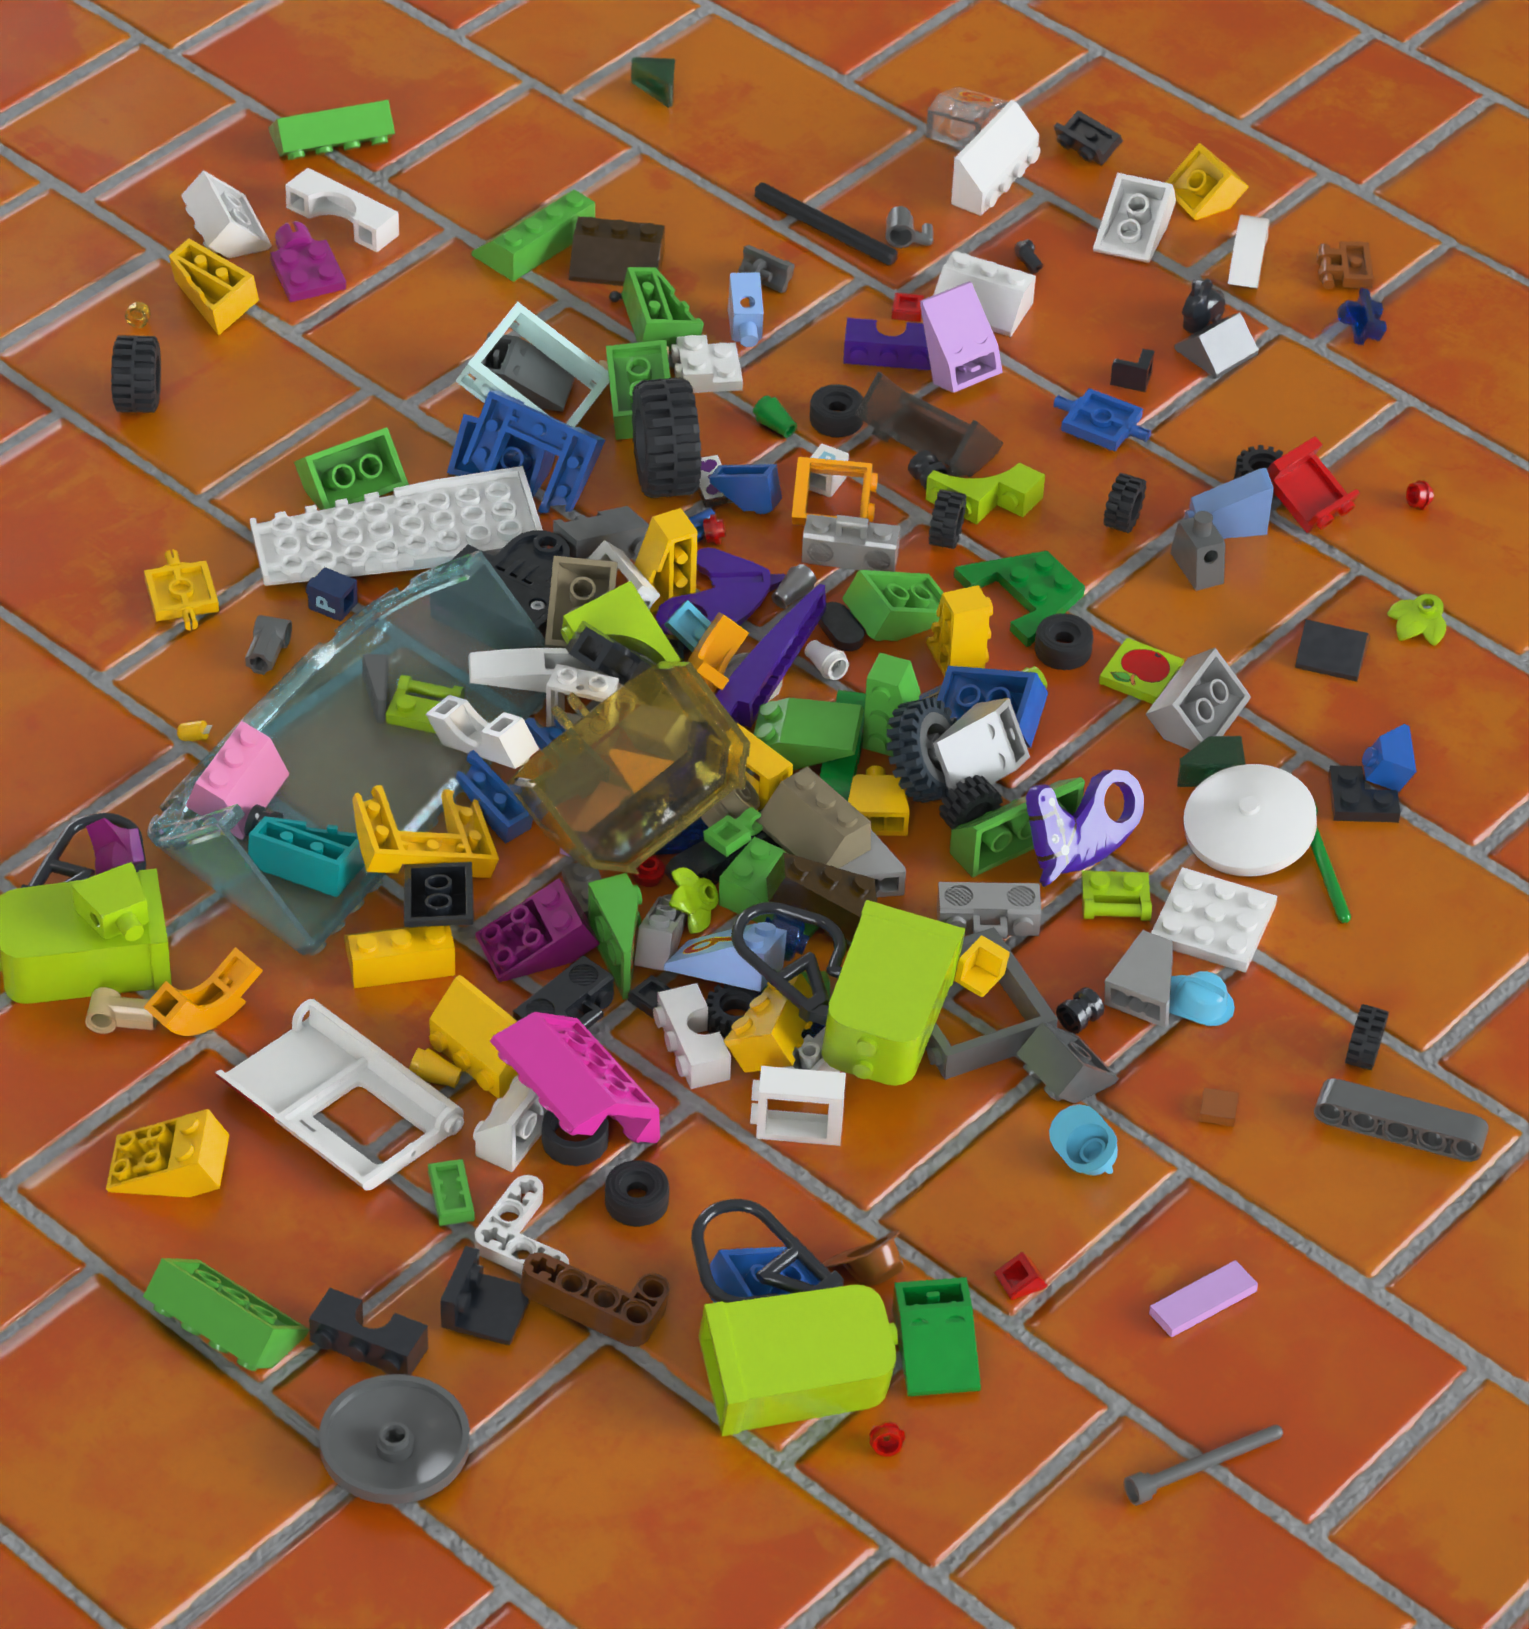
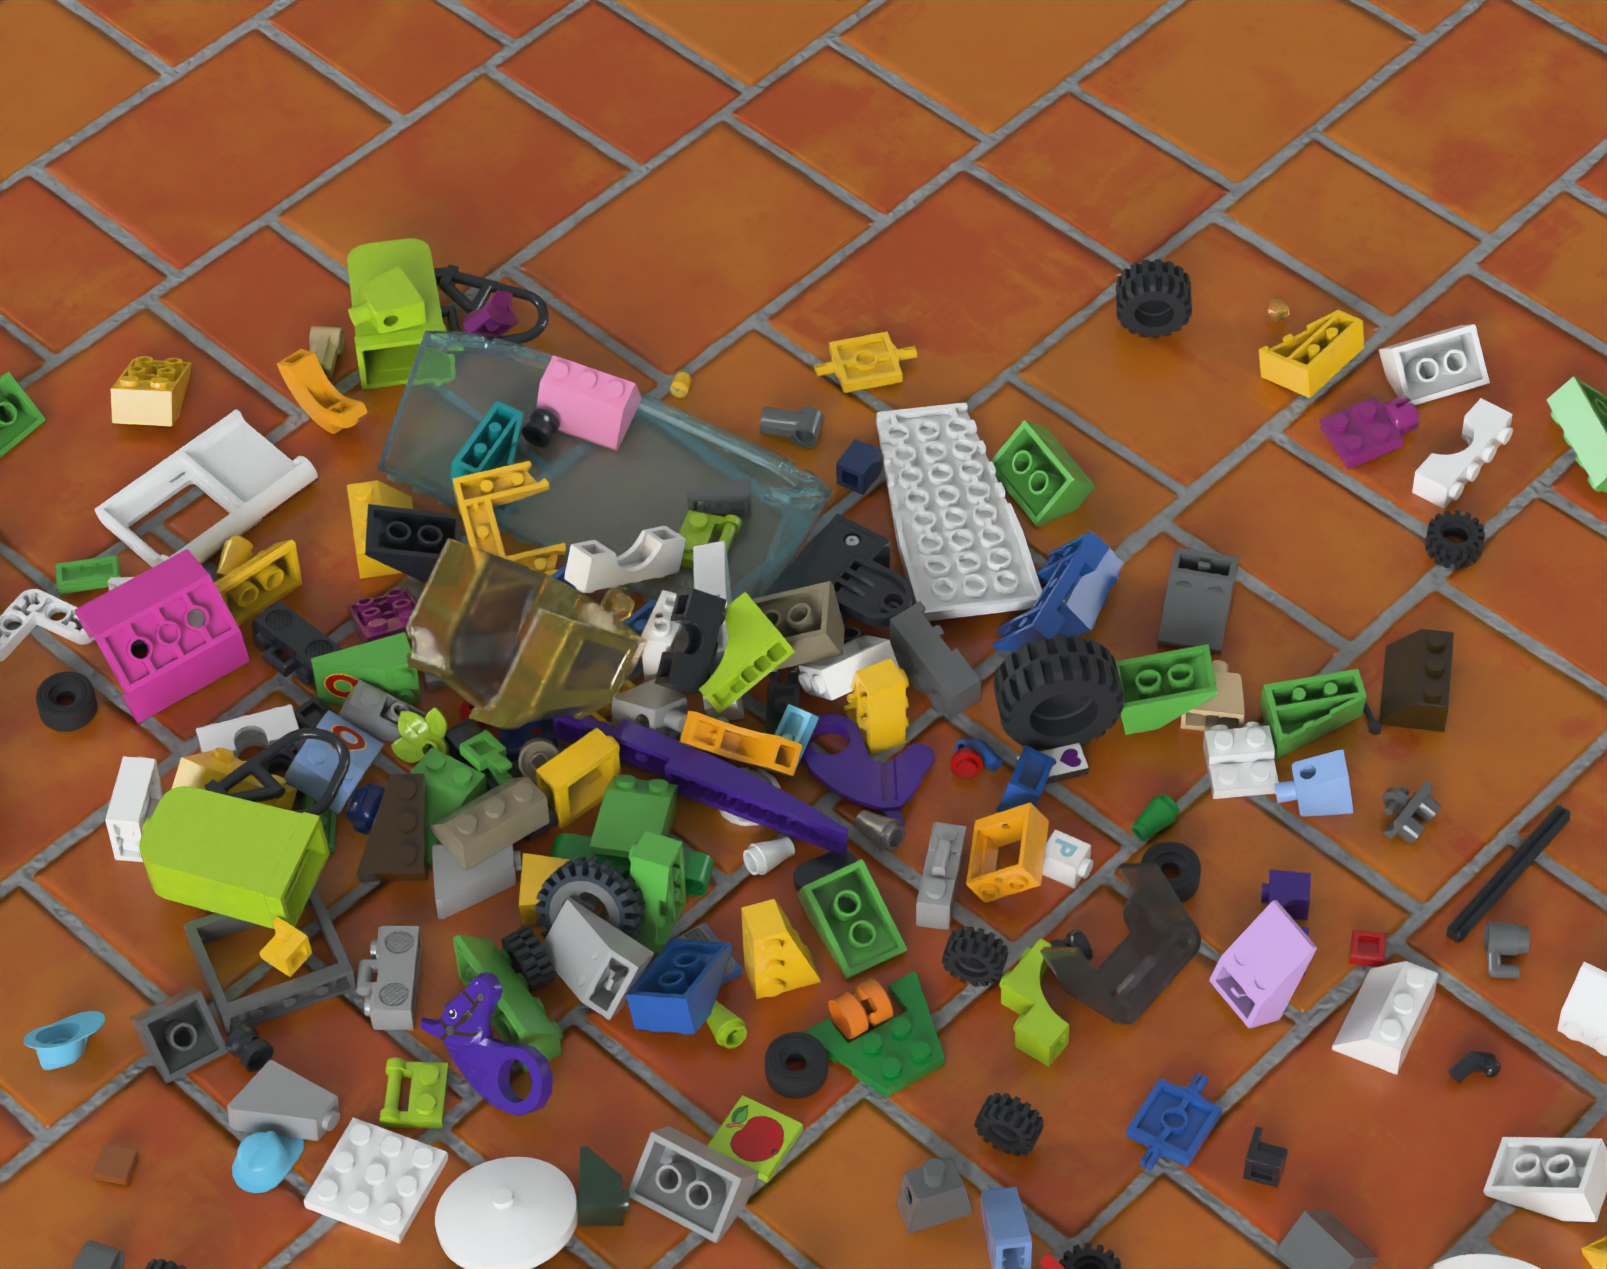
camera: 95 degrees right, 5 degrees up
light aqua window [456,302,609,428] -> none
bright green slope [472,189,595,282] -> none
black animal [1182,279,1226,334] -> none
none -> orange wheel [828,978,893,1040]
none -> black tyre [1425,510,1485,569]

